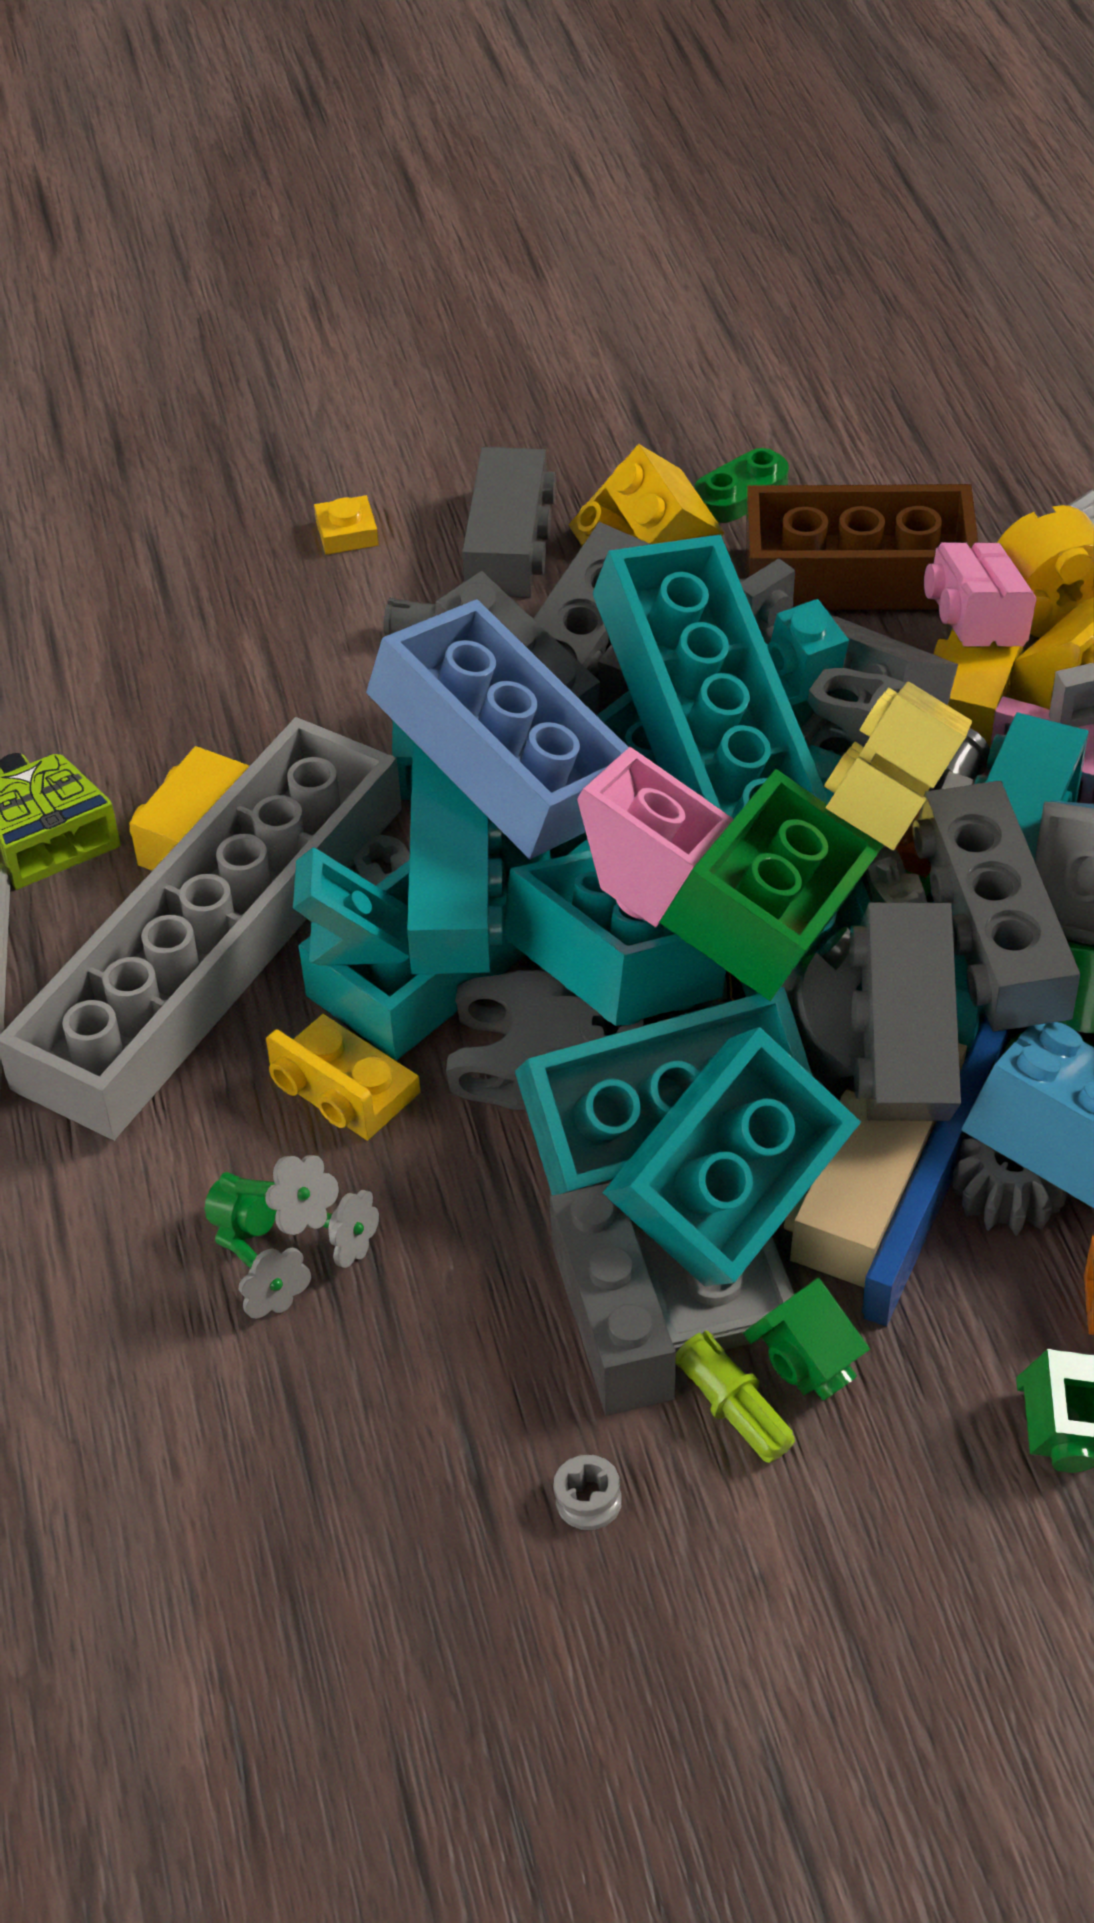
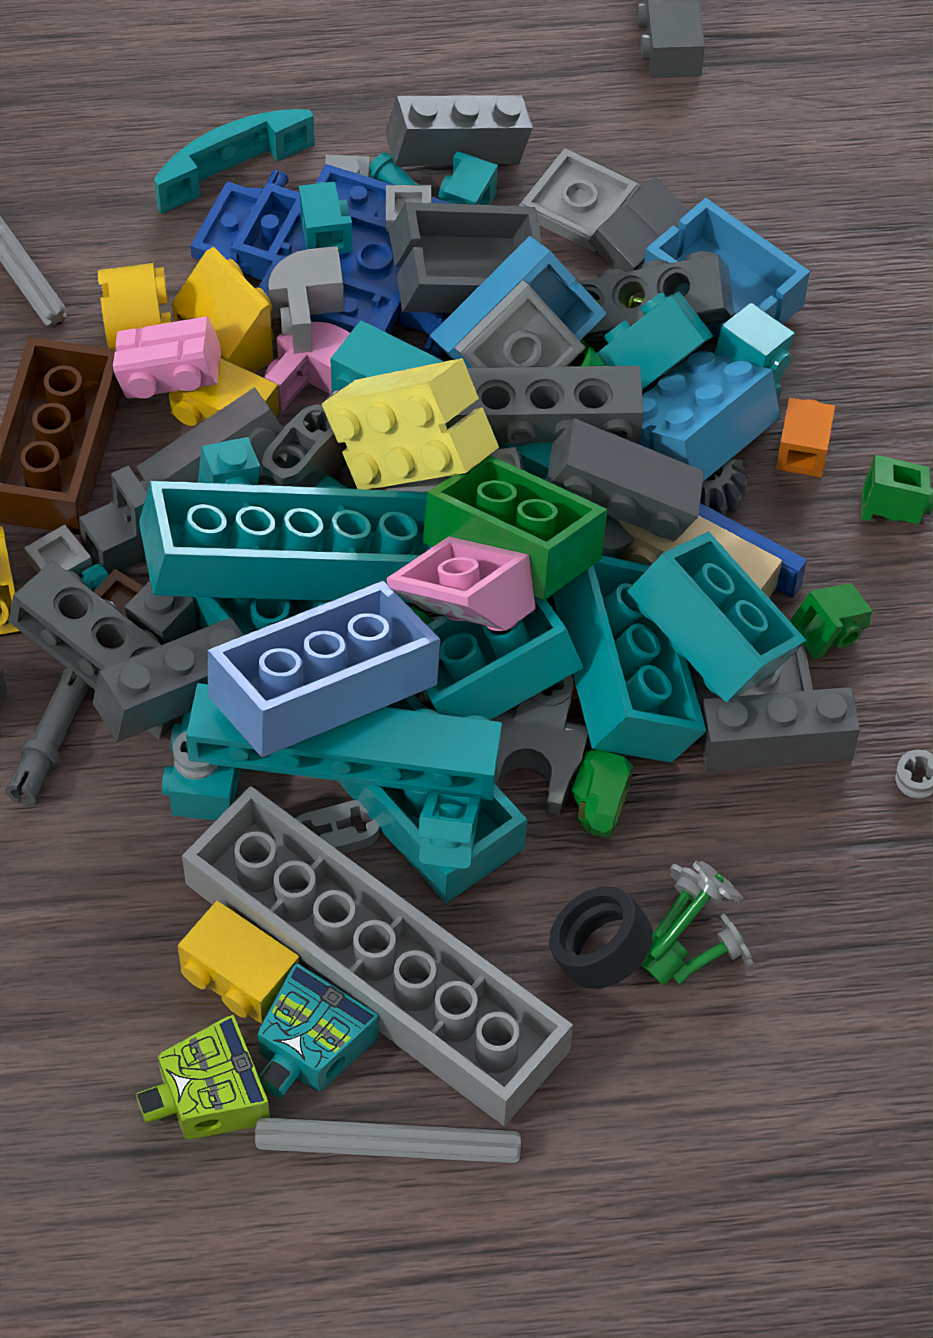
camera: 85 degrees left, 10 degrees up
yellow bracket [266,1014,420,1141] -> none
lime axle [675,1330,795,1463] -> none
none -> teal torso [257,963,379,1098]
none -> black tyre [549,886,653,989]
none -> green rock [572,750,633,838]

